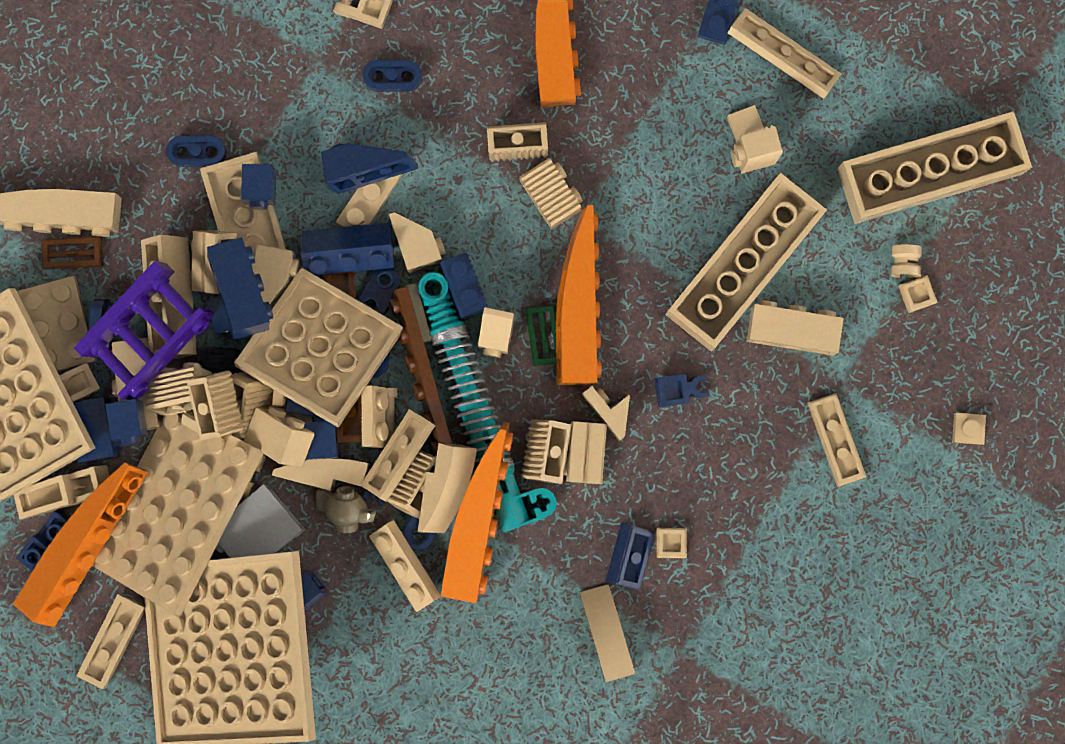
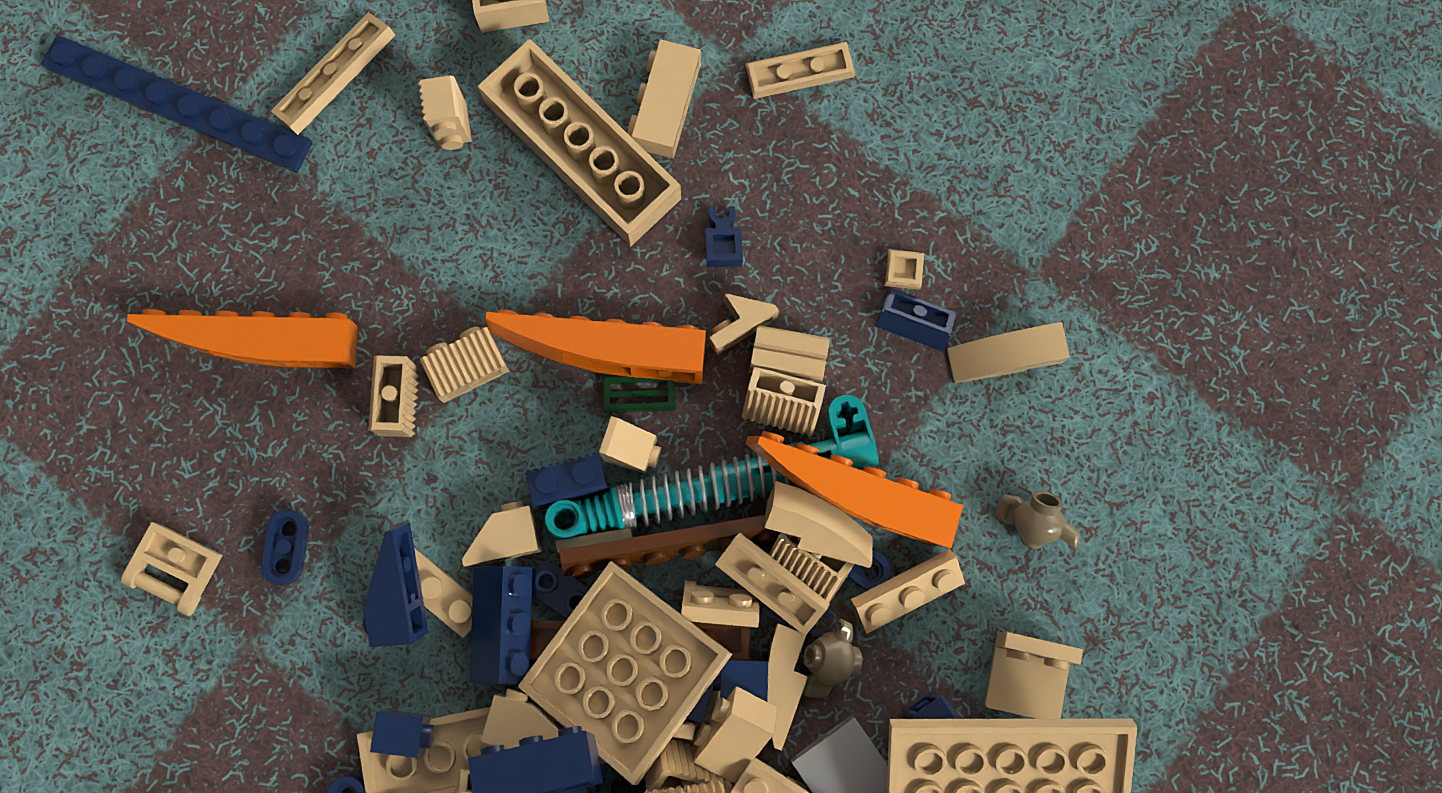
camera: 90 degrees left, 5 degrees down
tan tile [727,105,764,143] -> none
none -> tan bracket [984,632,1083,719]
none -> dark tan piece [994,491,1080,549]

